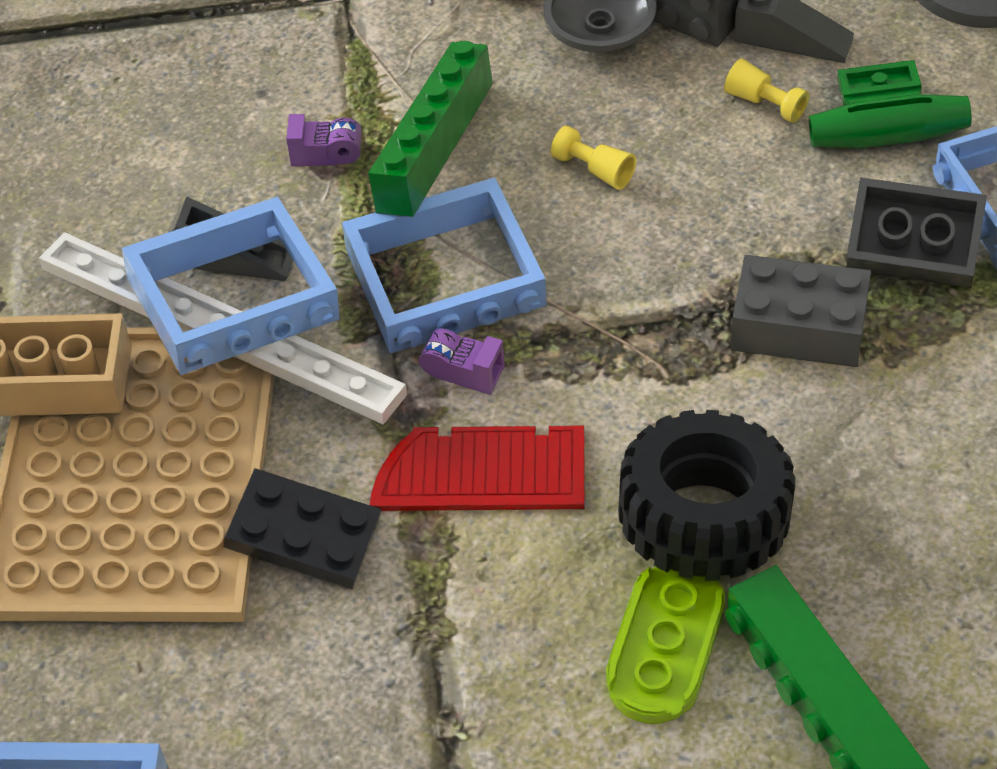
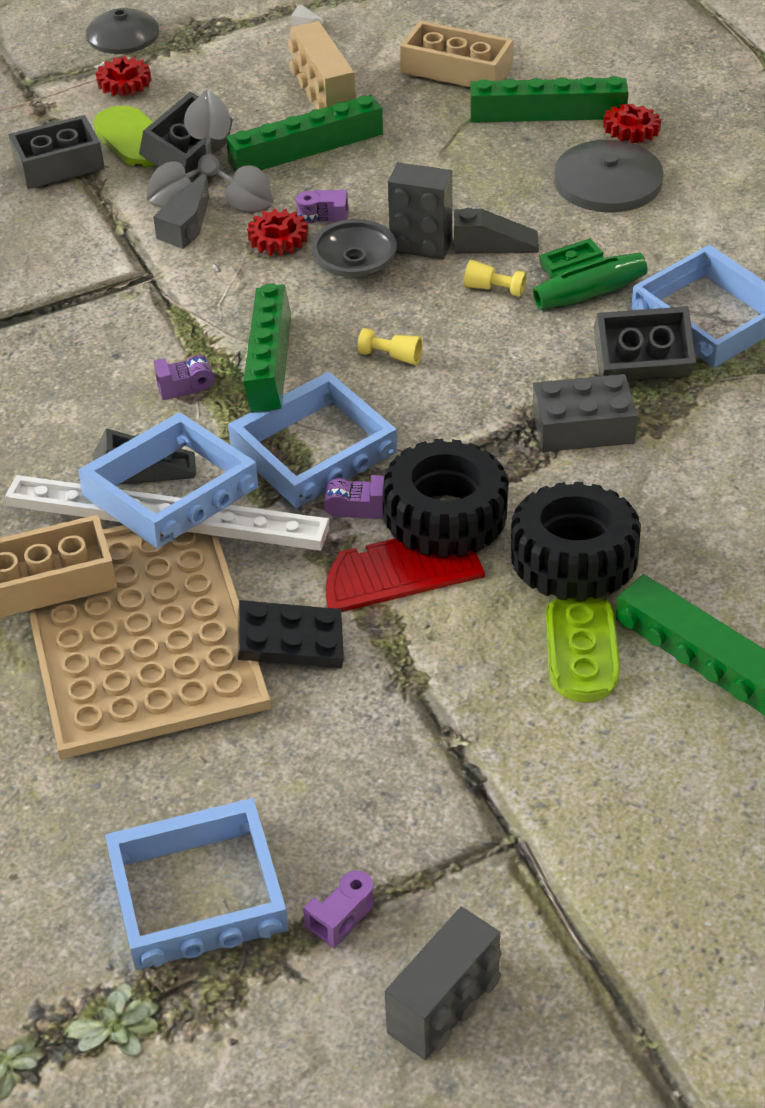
camera: 20 degrees left, 5 degrees down
none -> black tyre [383,439,509,558]

